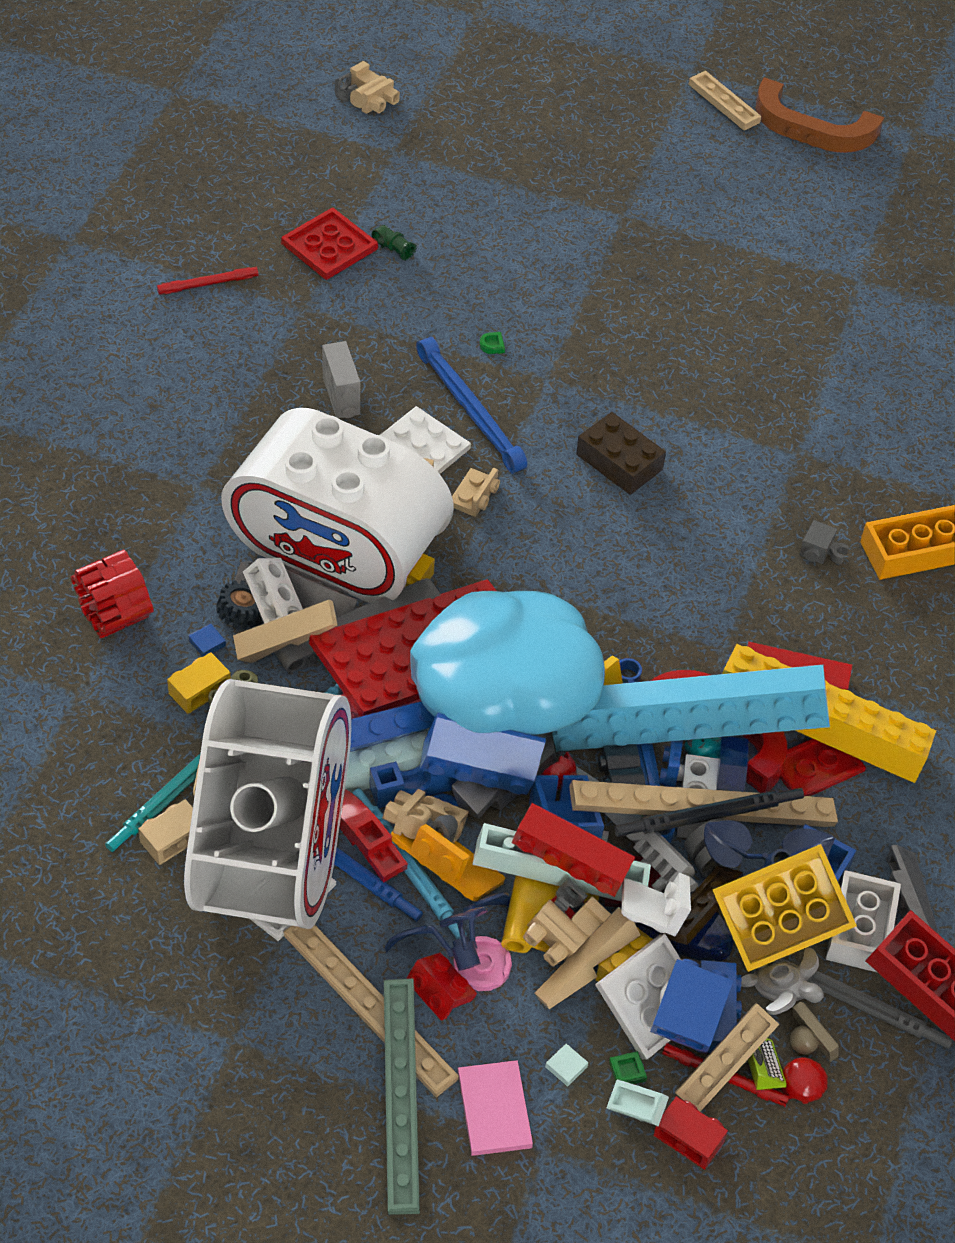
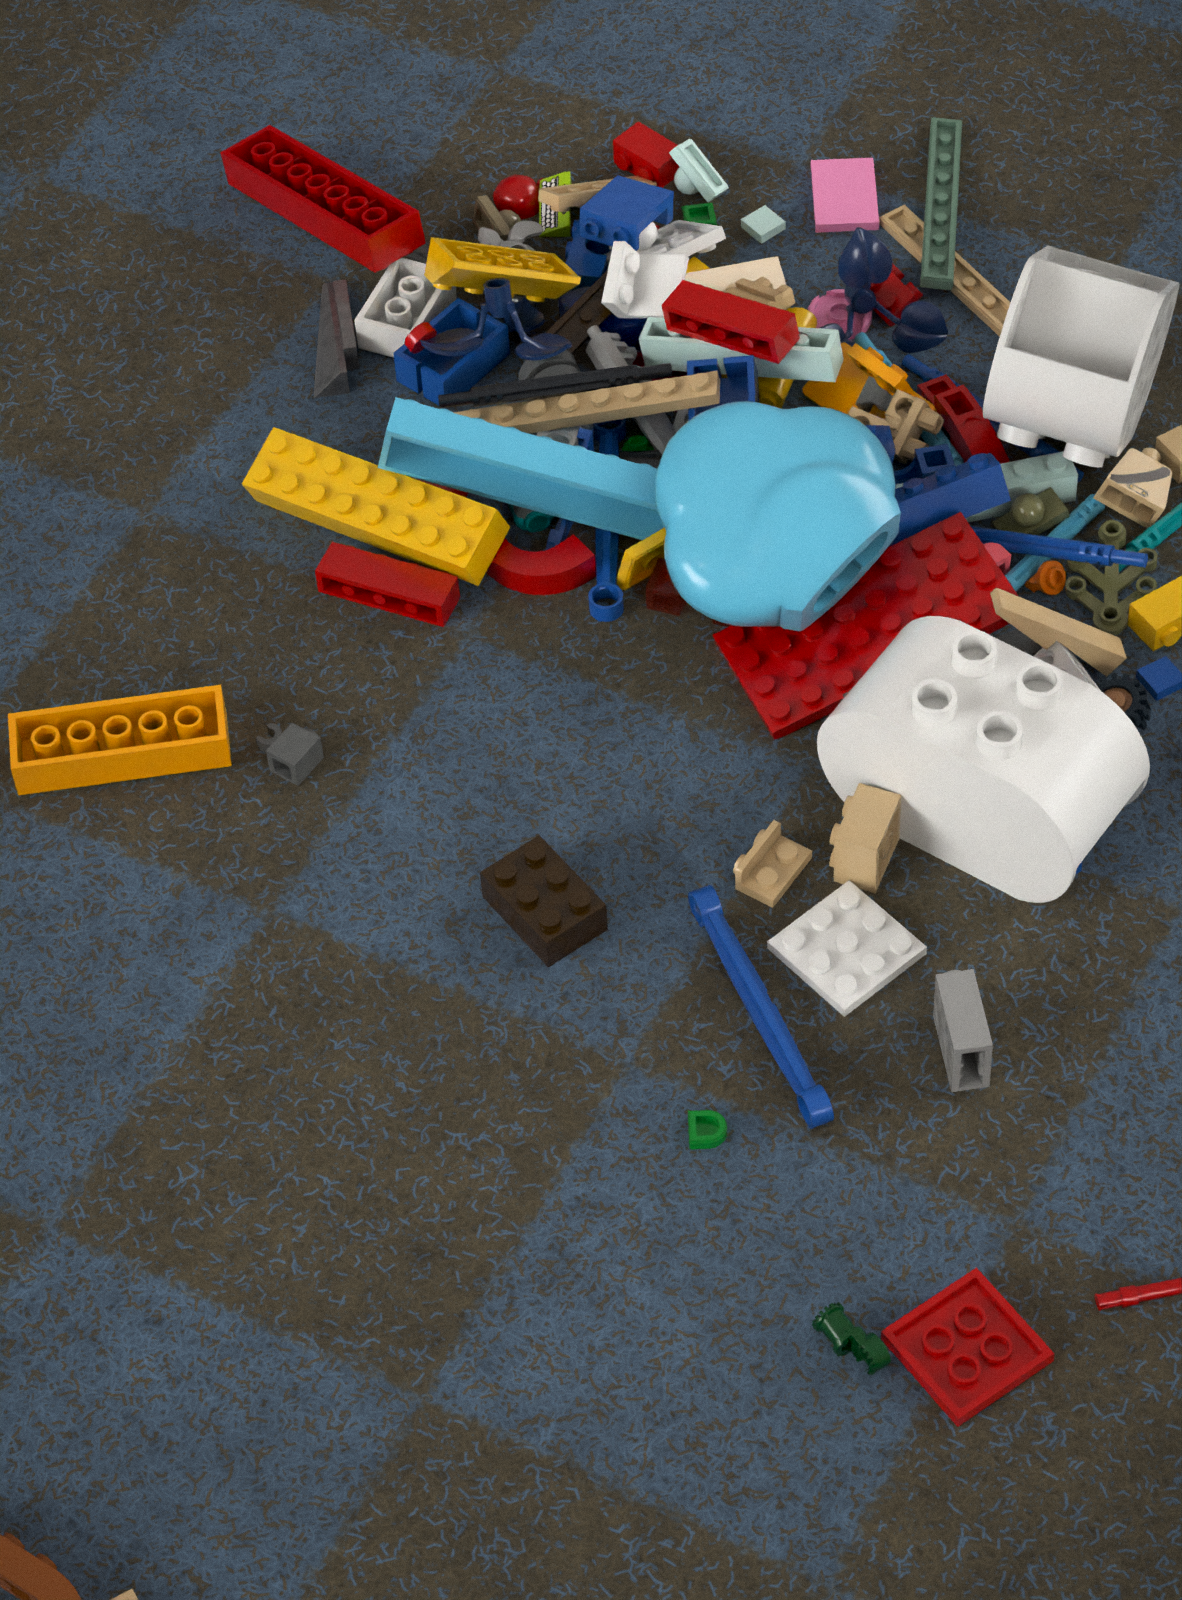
camera: 165 degrees left, 0 degrees up
none -> red tile [404,322,437,354]

